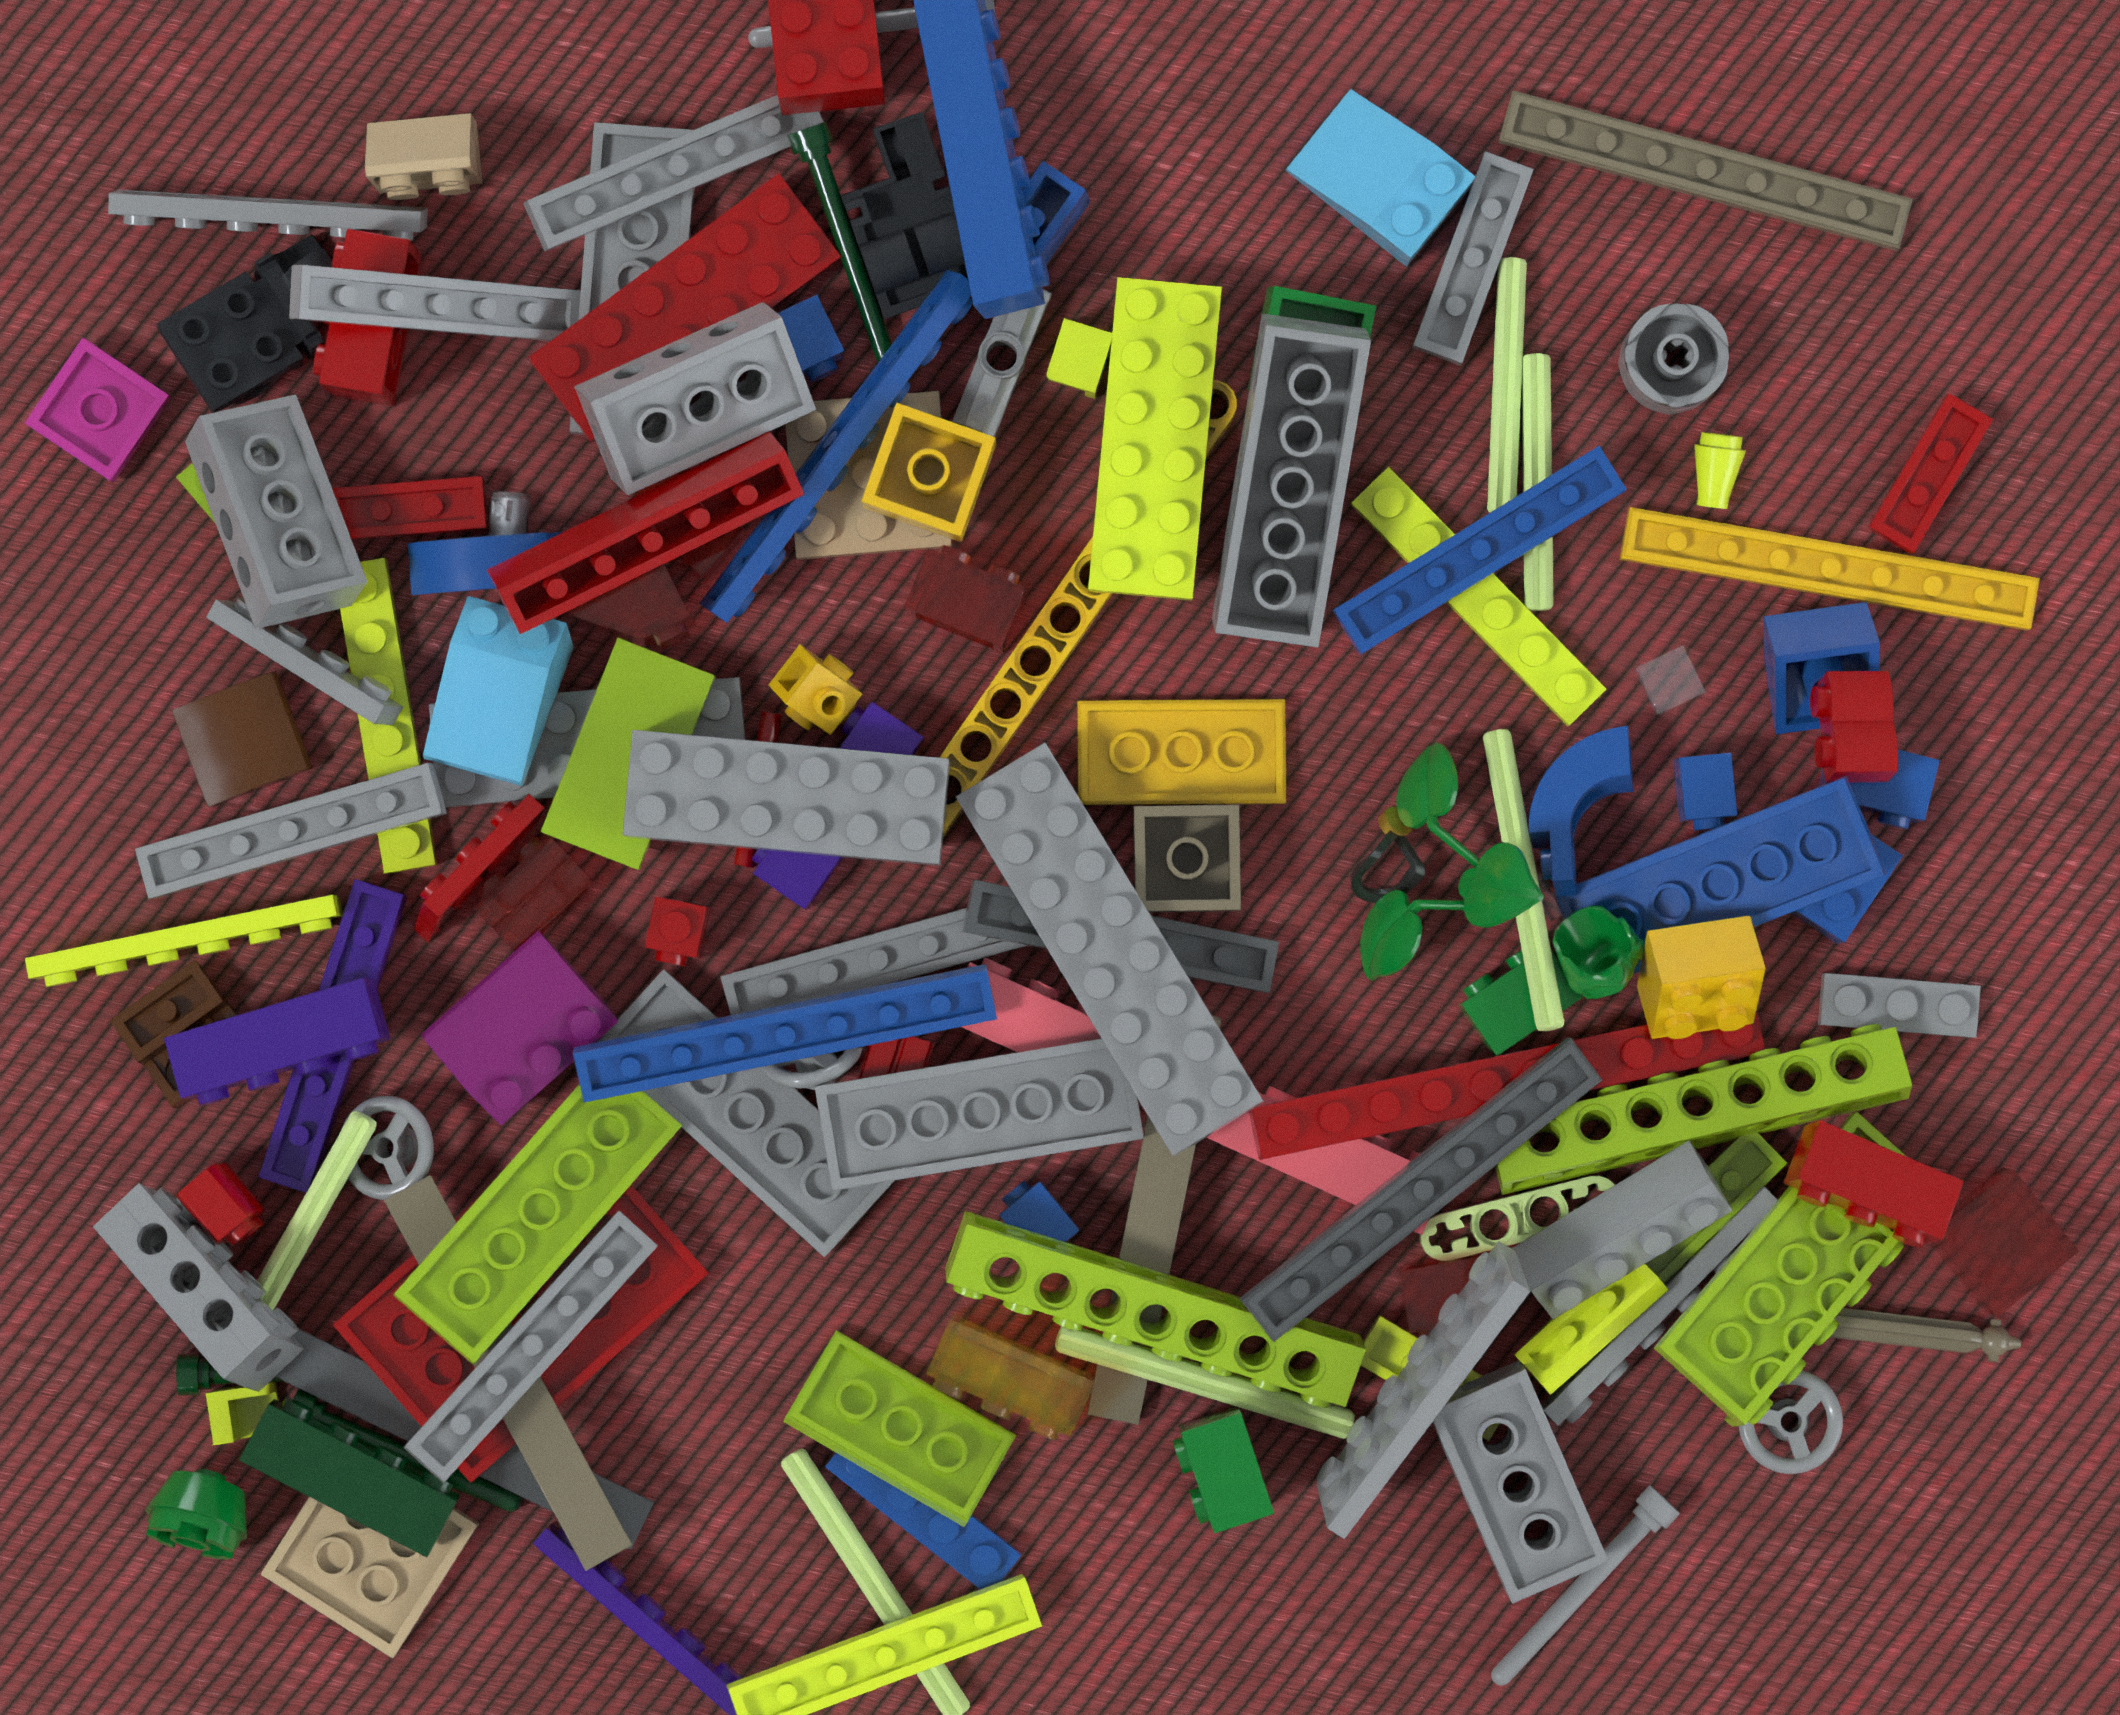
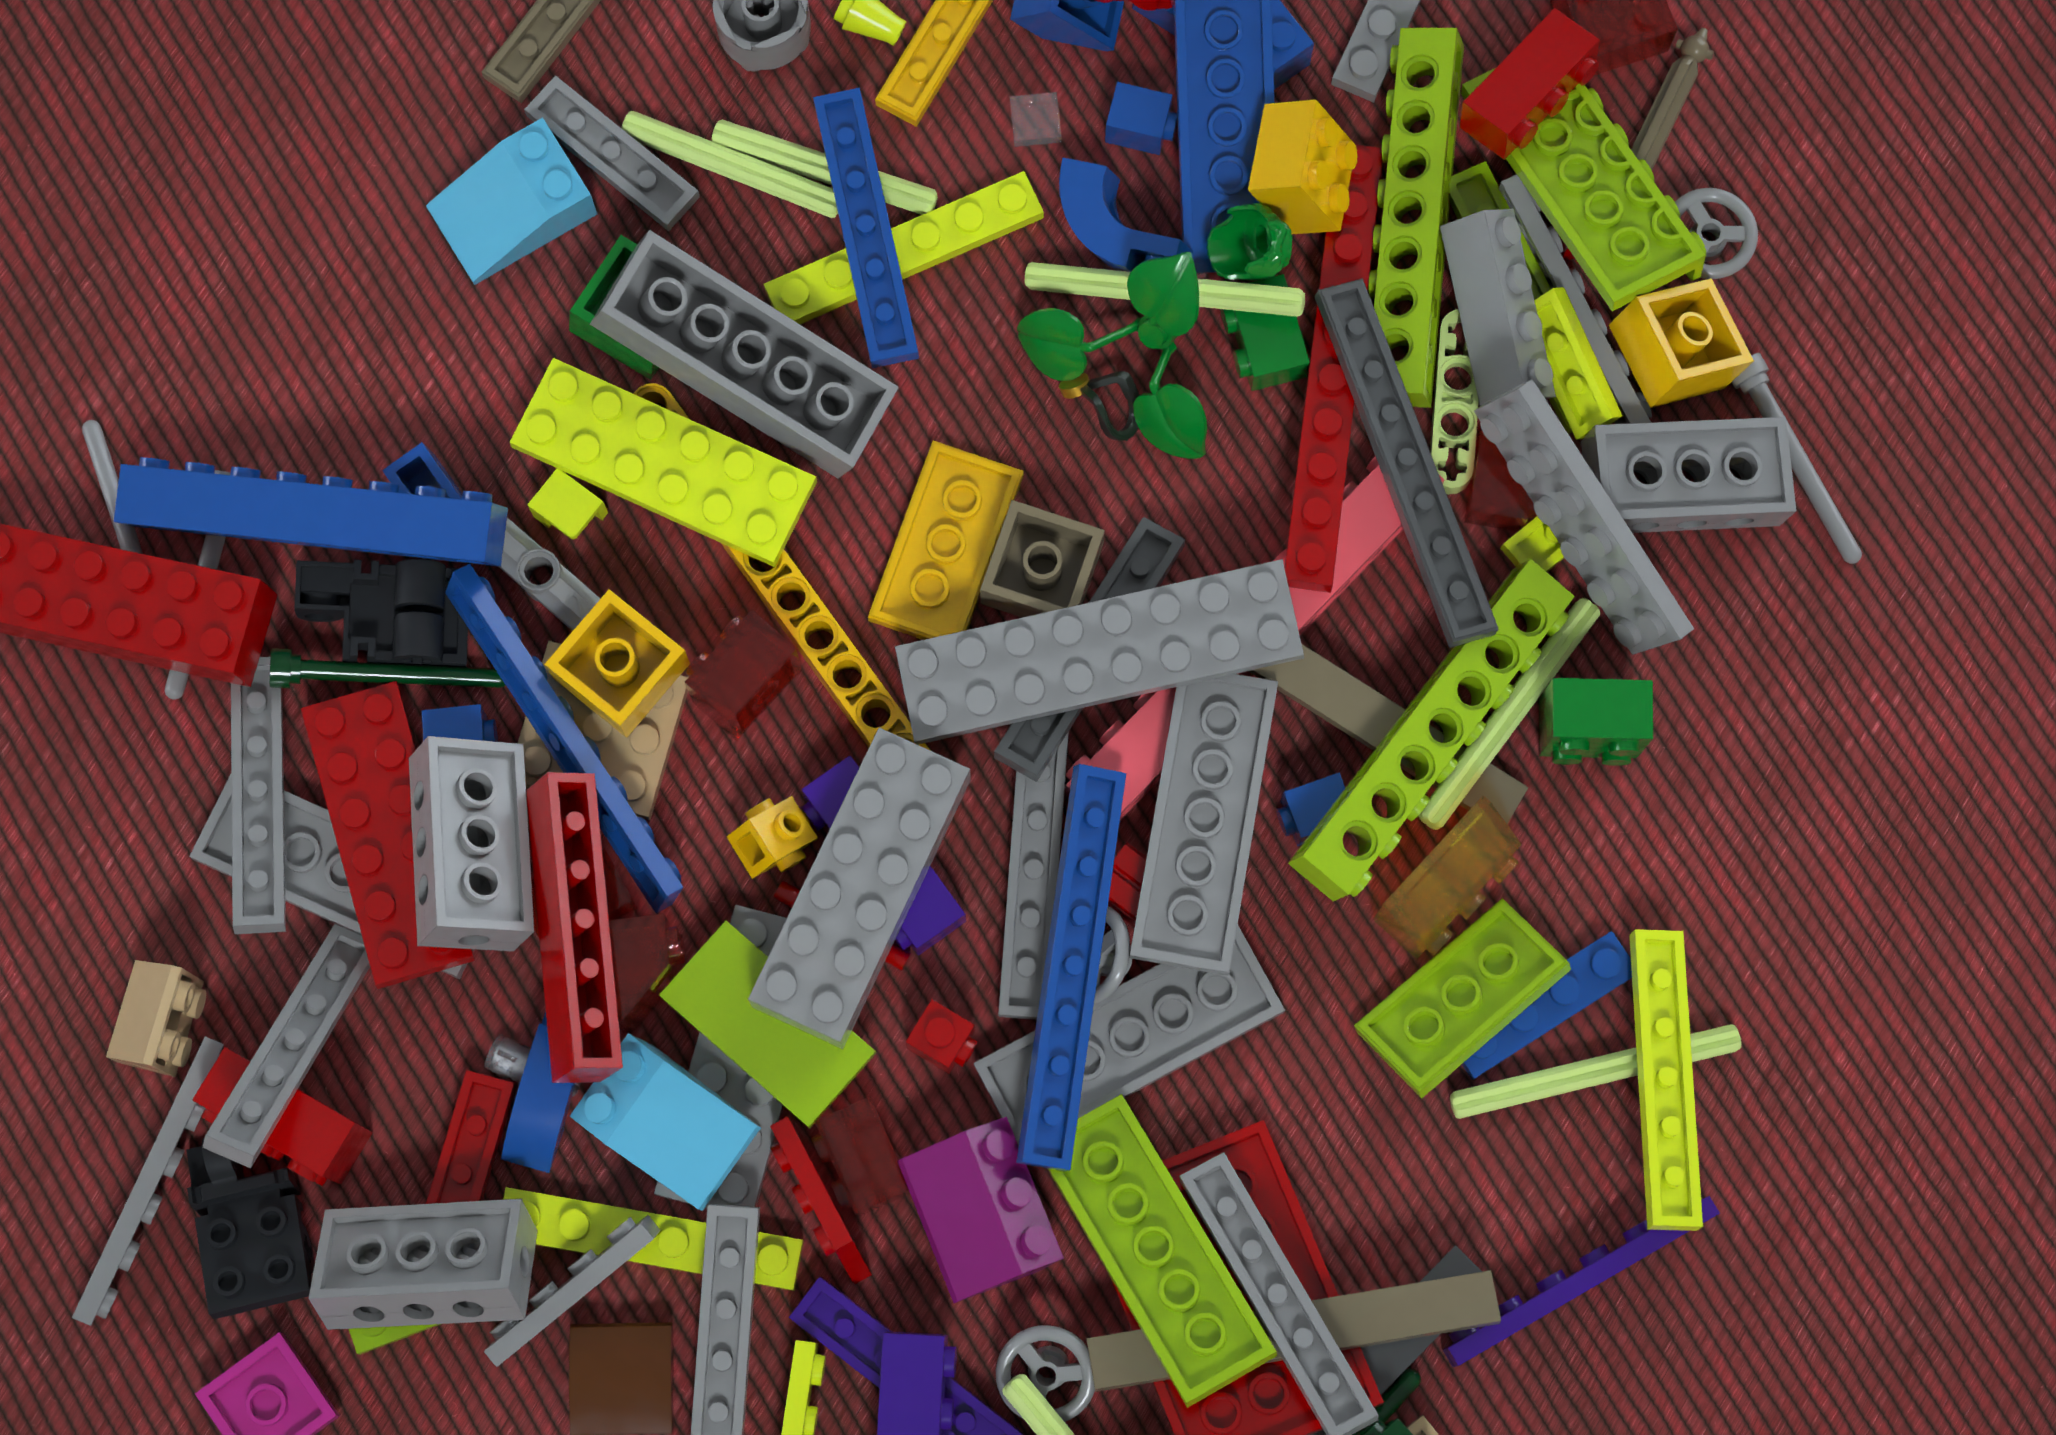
camera: 75 degrees left, 10 degrees down
none -> yellow brick [1609,278,1754,408]

